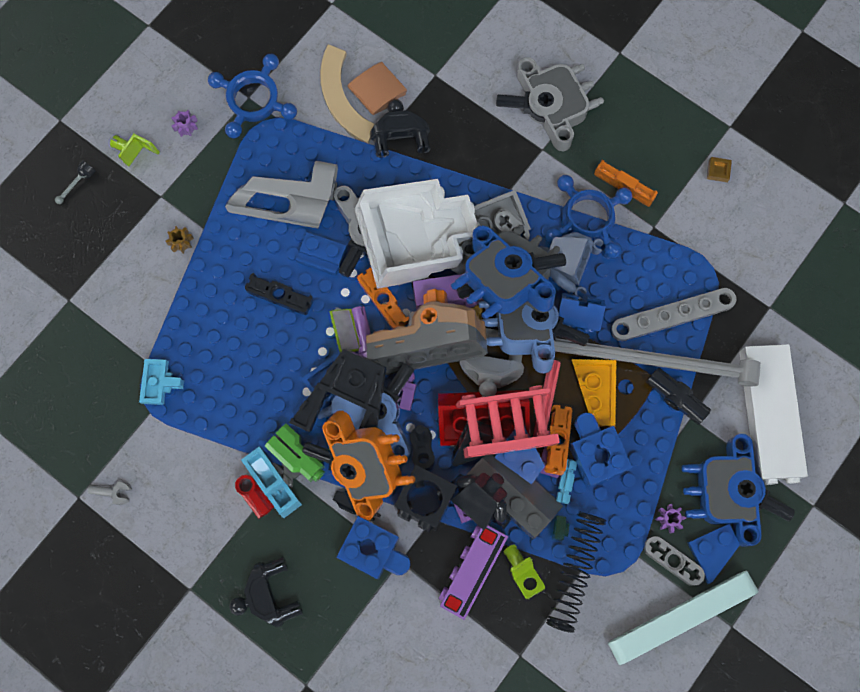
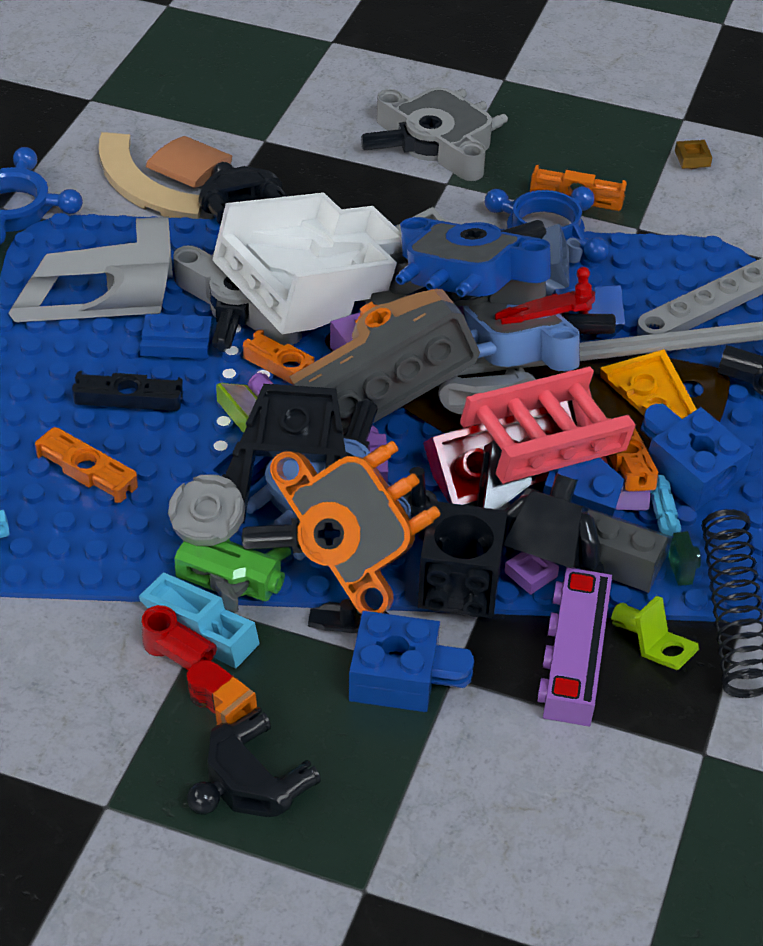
camera: 20 degrees left, 30 degrees down
none -> orange piece [35,427,138,503]
none -> light grey tile [168,475,245,546]
none -> leg [187,660,257,725]
none -> red piece [495,267,595,325]

